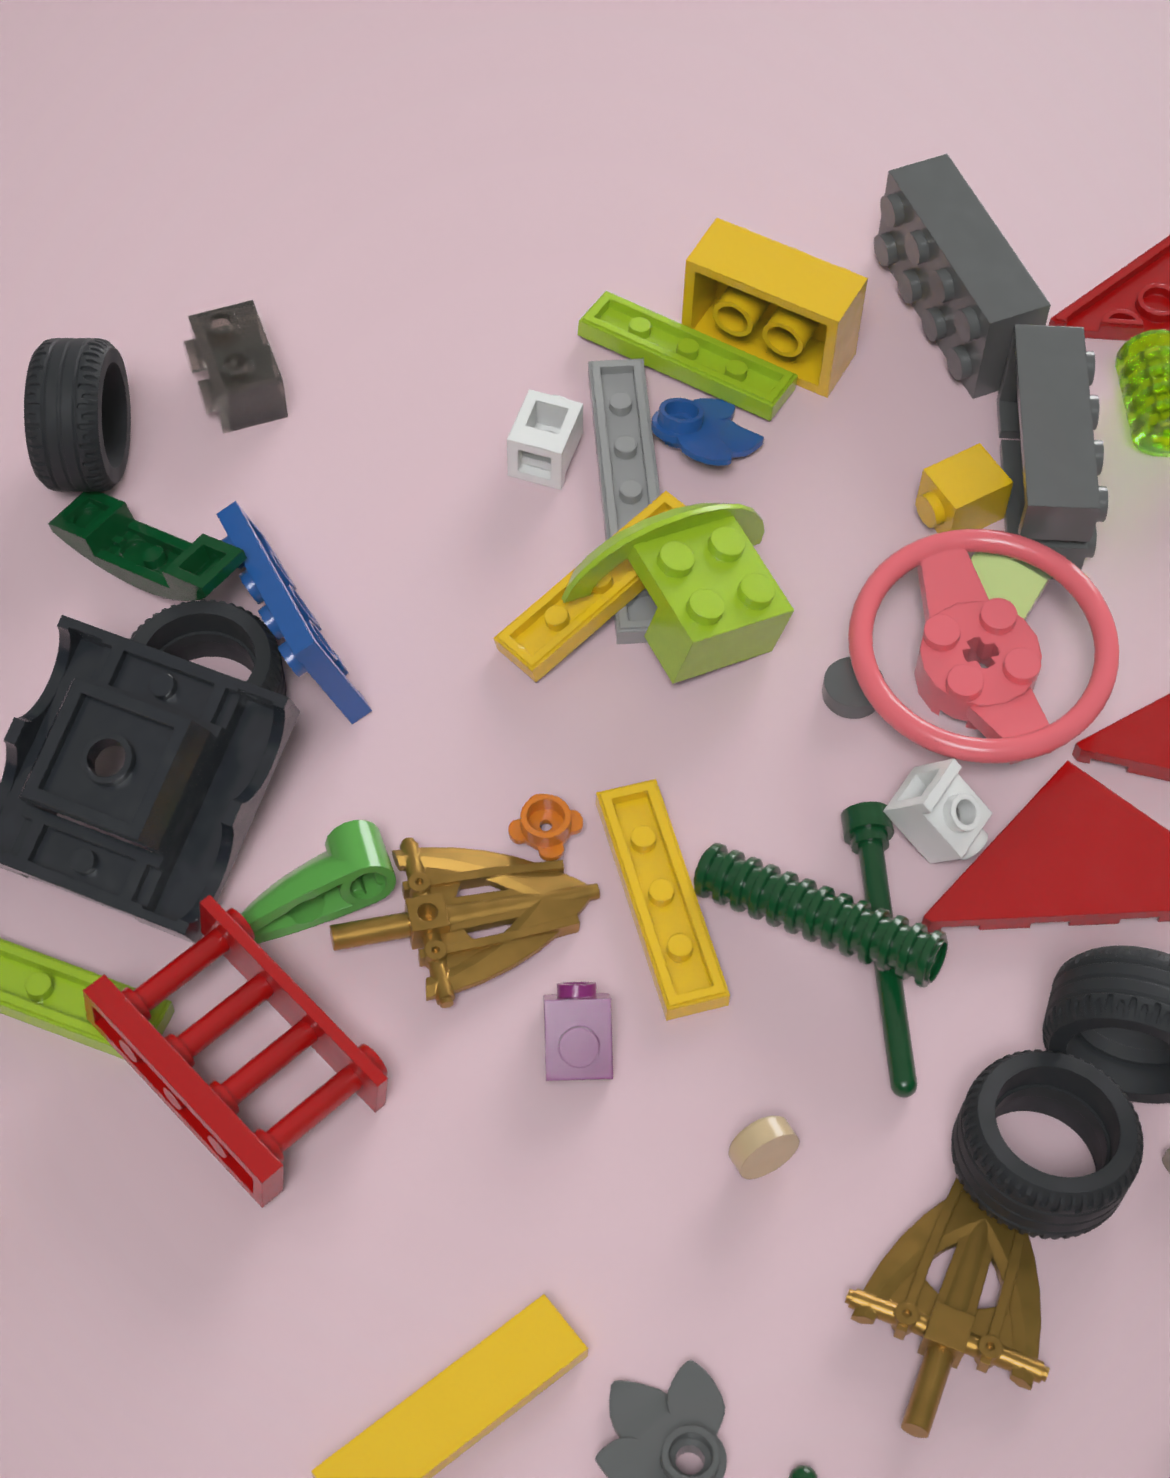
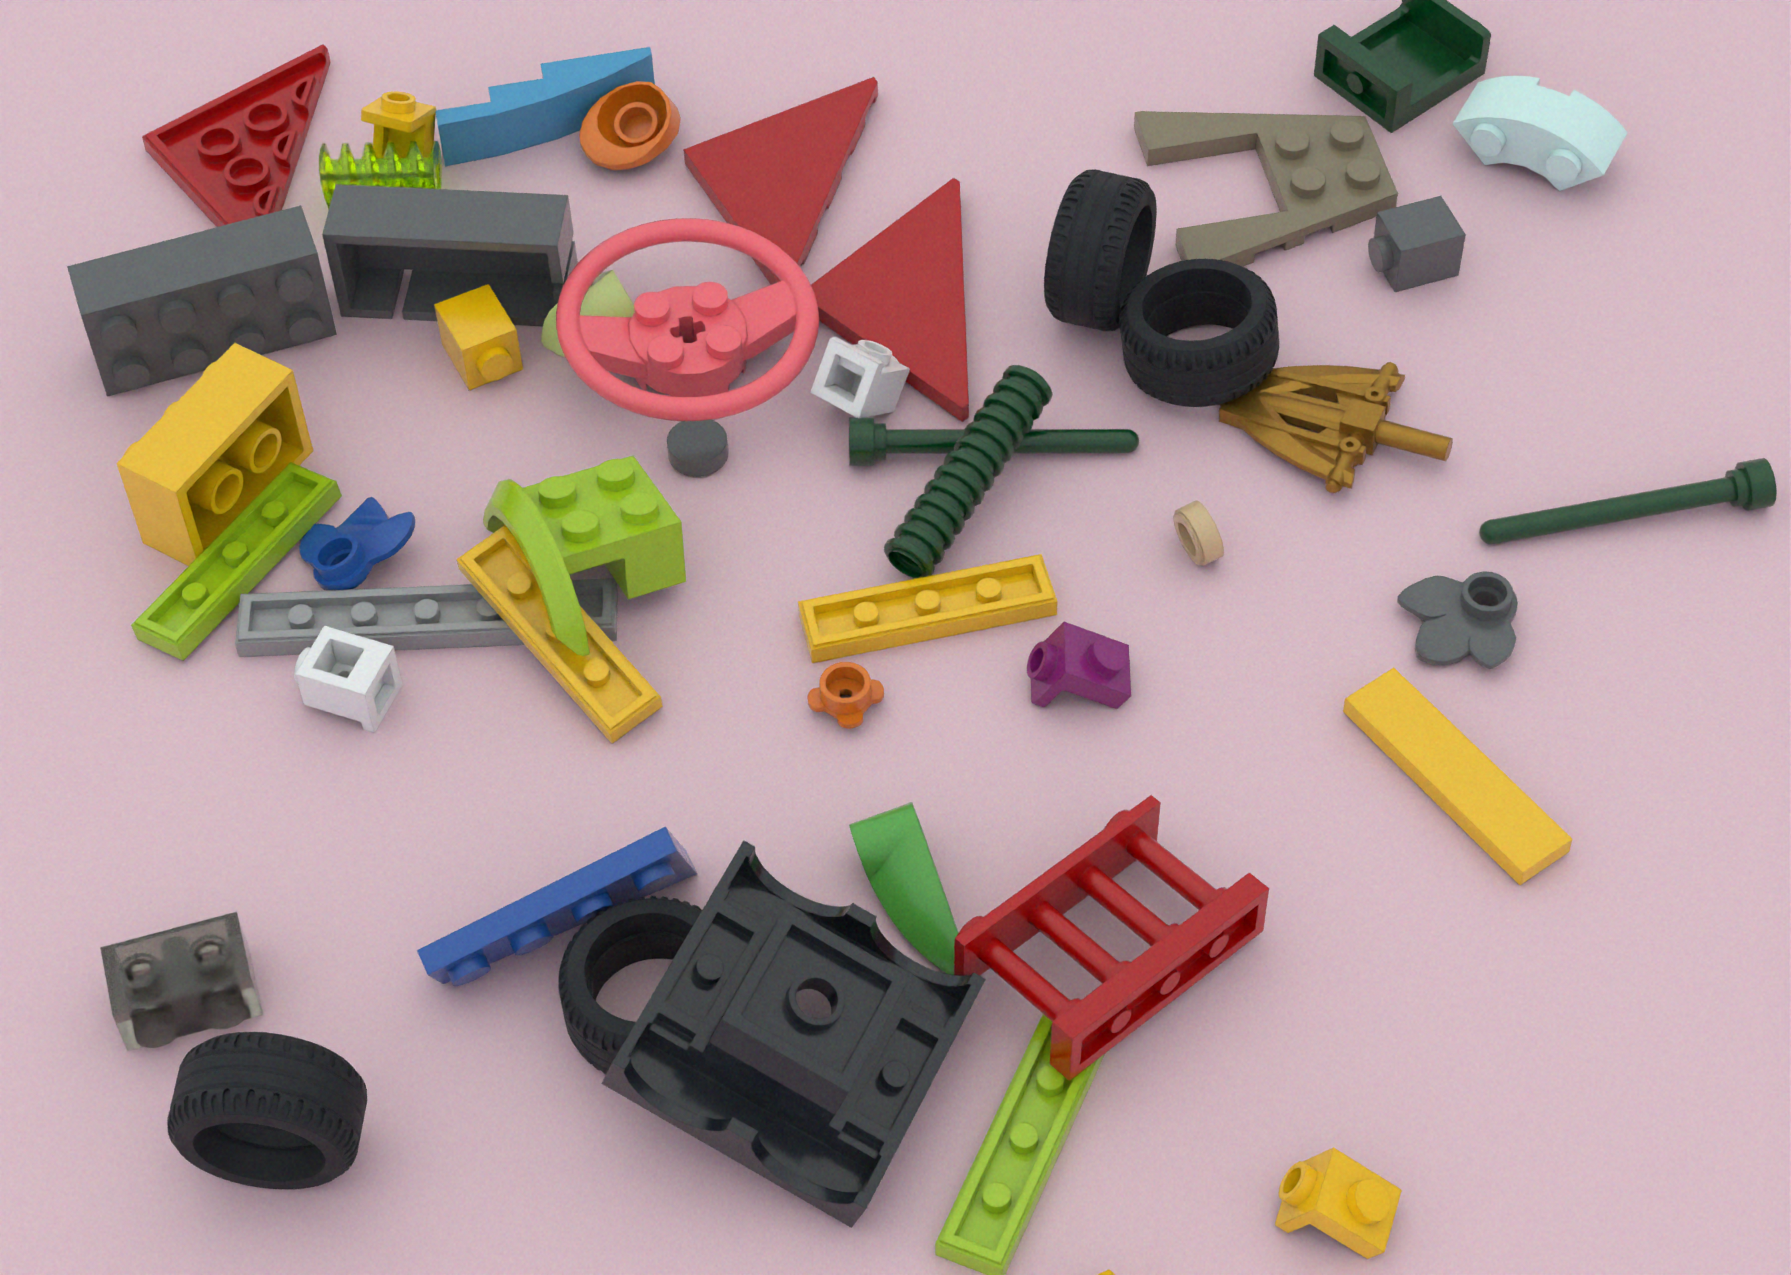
camera: 85 degrees left, 5 degrees down
dark green slope [48,491,247,601] -> none
pearl gold bar [329,837,600,1008] -> none

